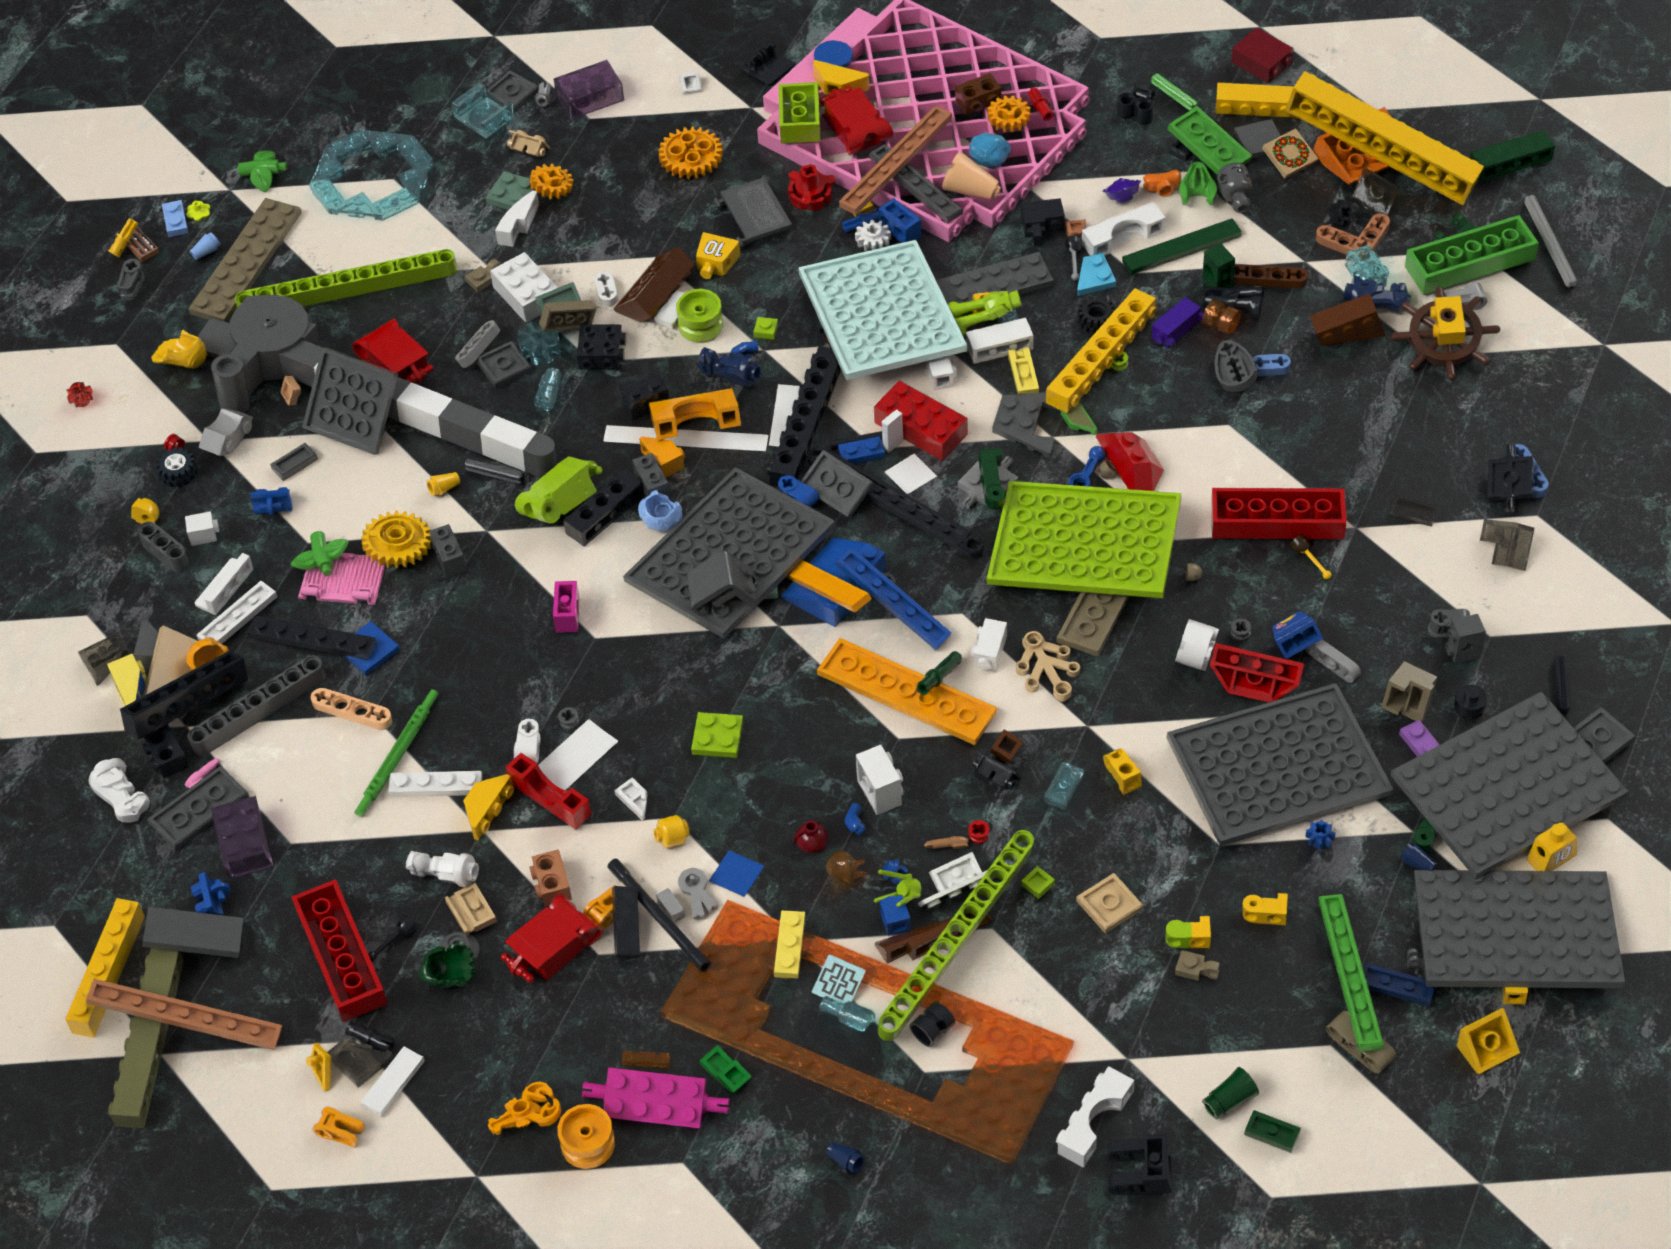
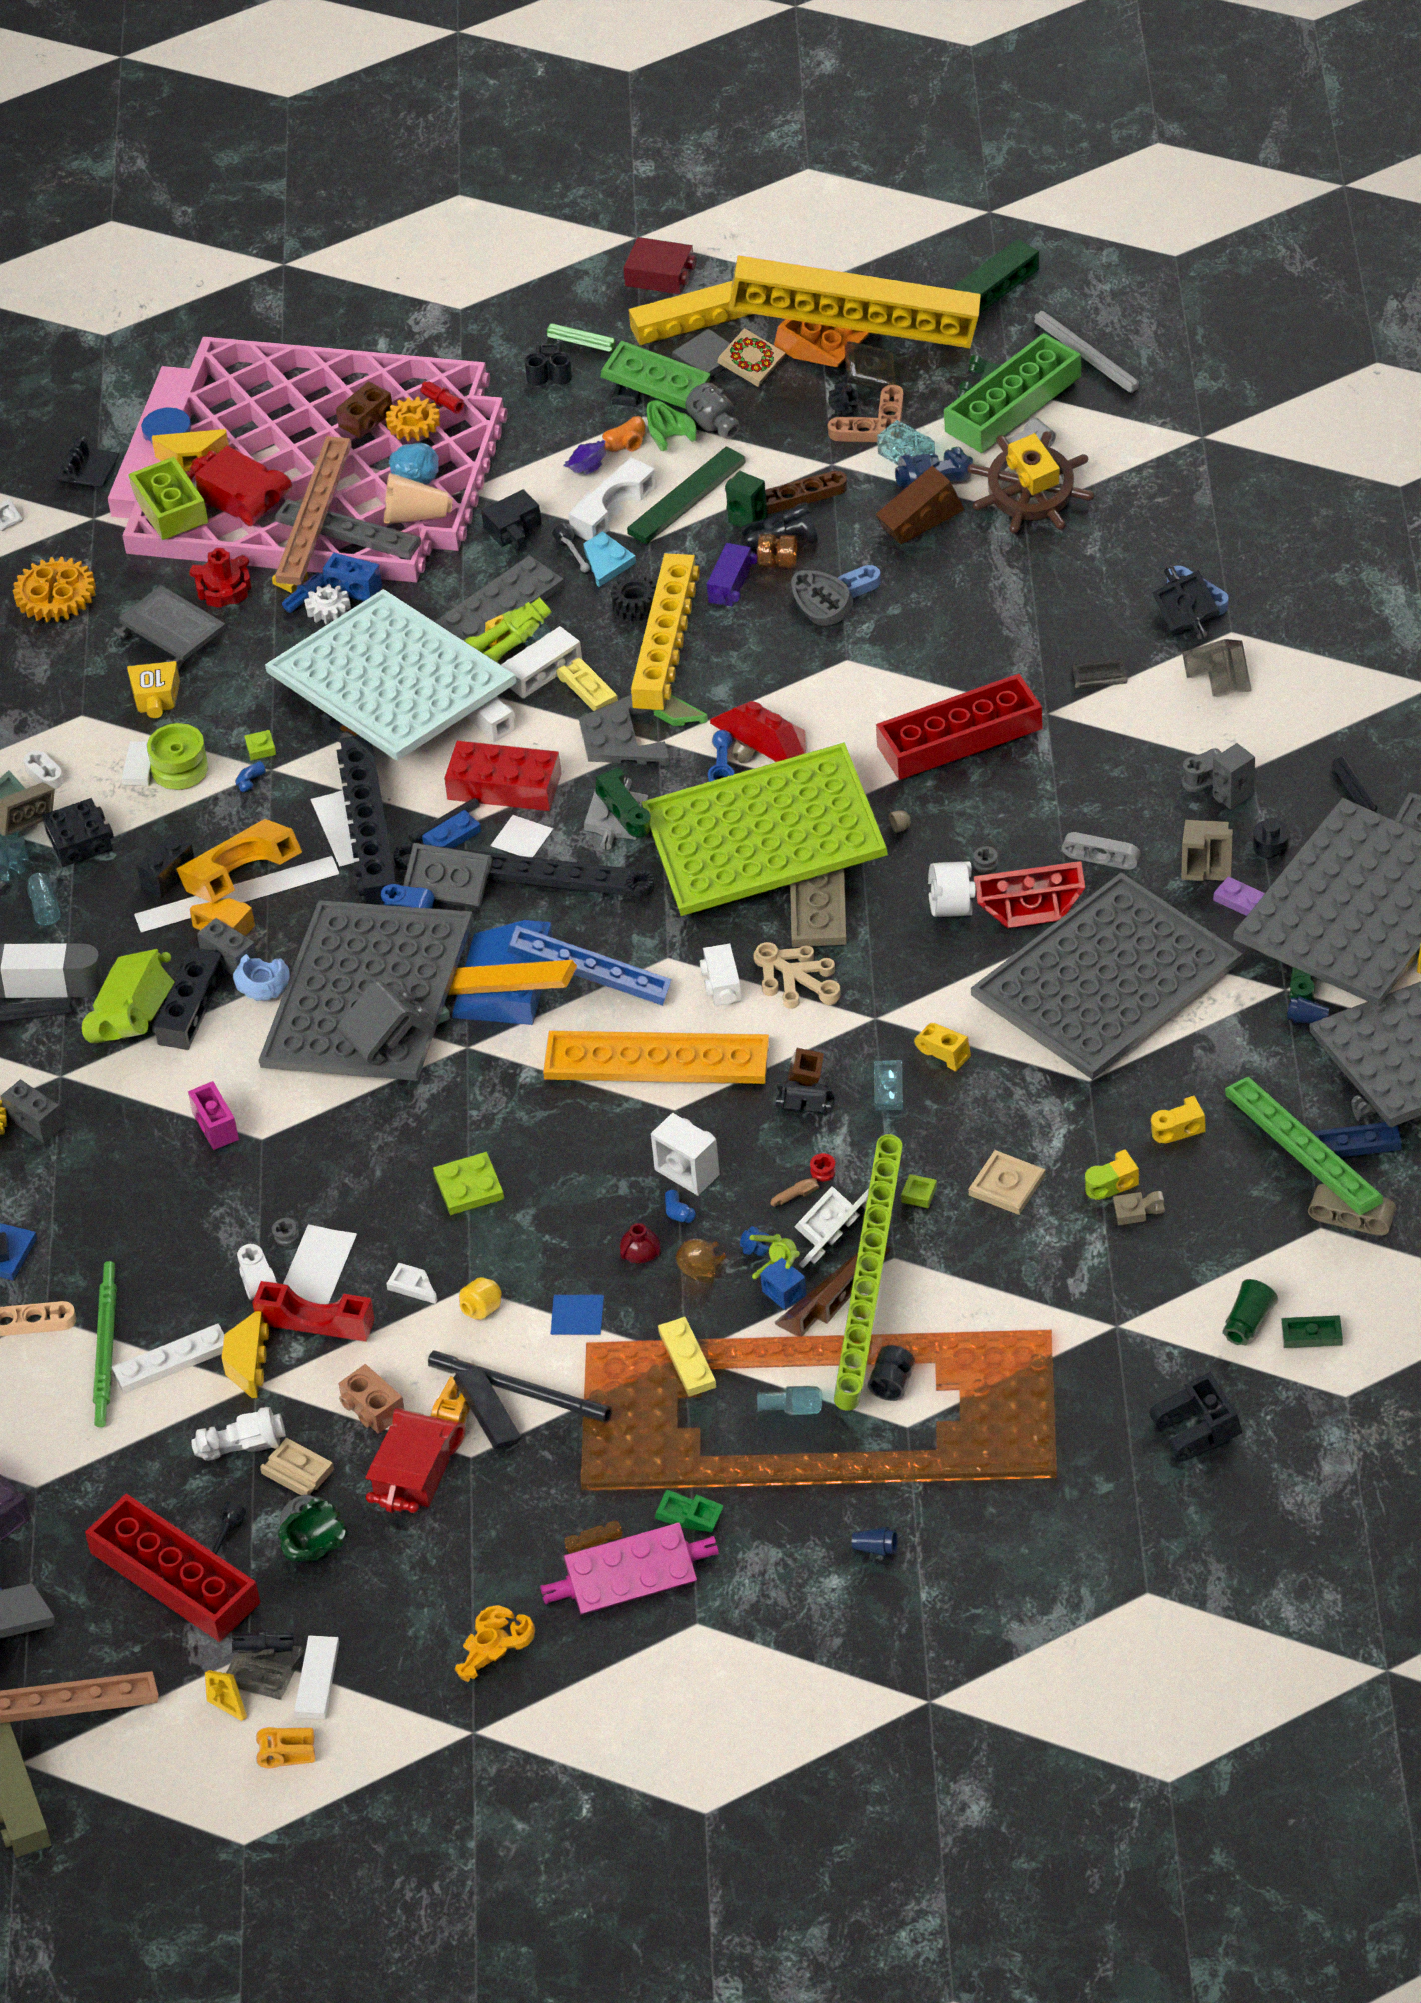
camera: 25 degrees left, 5 degrees down
light orange wheel [557,1104,615,1169] -> none
reddish brown slope [613,246,694,322] -> none
light grey piece [656,888,685,923] -> none
light grey piece [678,868,718,920] -> none
dark blue animal [696,347,761,388] -> none
clear light blue sticker [812,954,866,1008] -> none
white tile [882,410,903,453] -> none
dark green pin [917,651,962,695] -> none
white arch [1056,1066,1134,1168] -> none
nougat tile [1065,219,1086,237] -> none
lime bush [1111,352,1128,371] -> none
blue torso [1272,611,1324,659] -> none
hinge [1290,535,1332,579] -> none
blue gear [1305,820,1336,850] -> none

